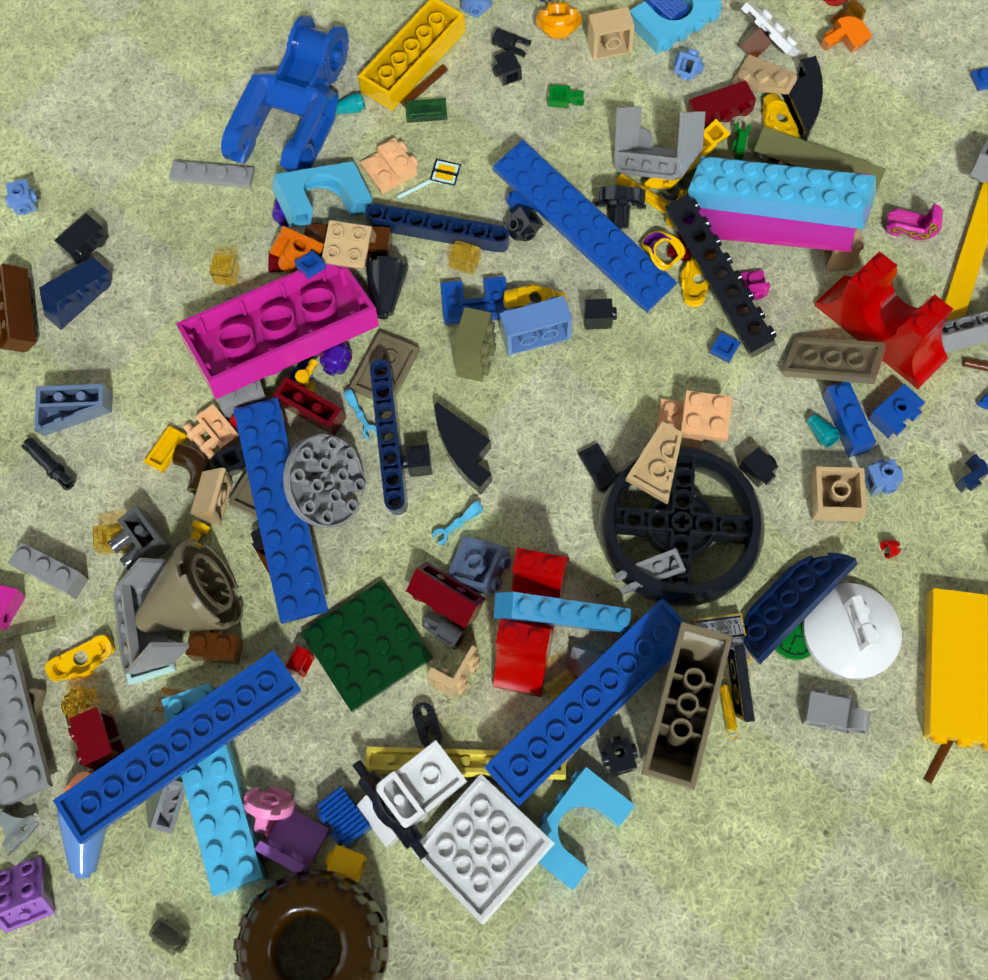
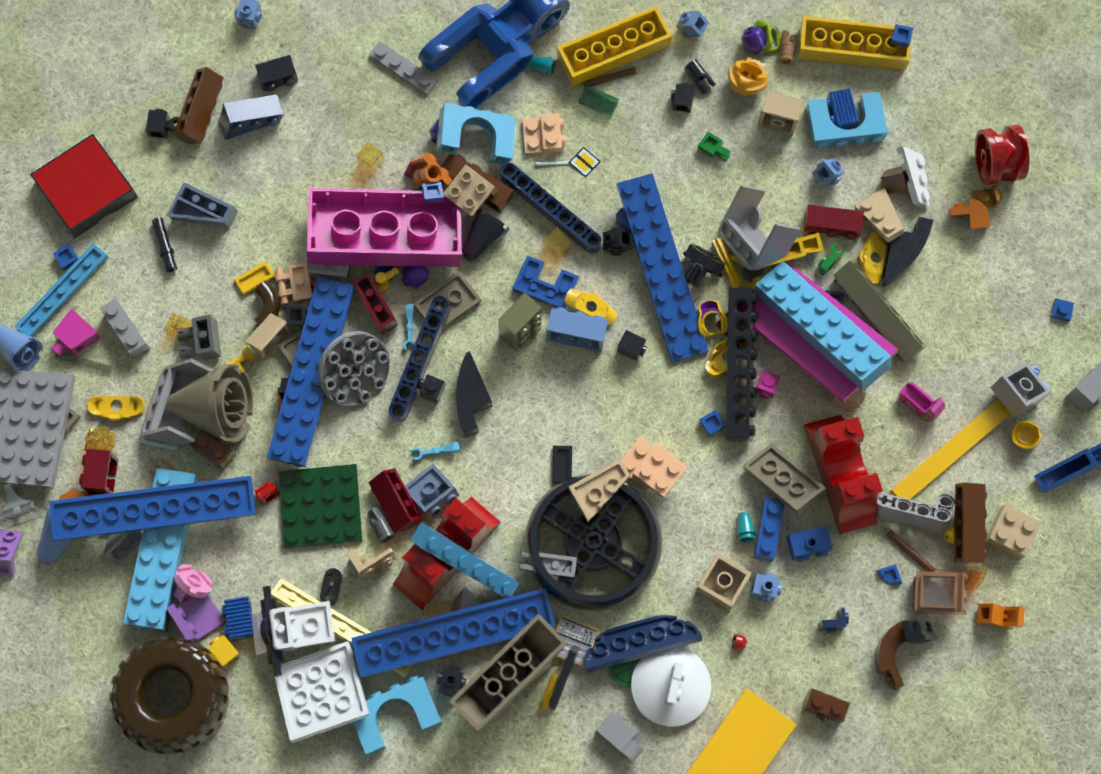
camera: 20 degrees right, 5 degrees up
clear smoke brick [149,917,190,956] -> none
black brick [739,447,778,488] -> none

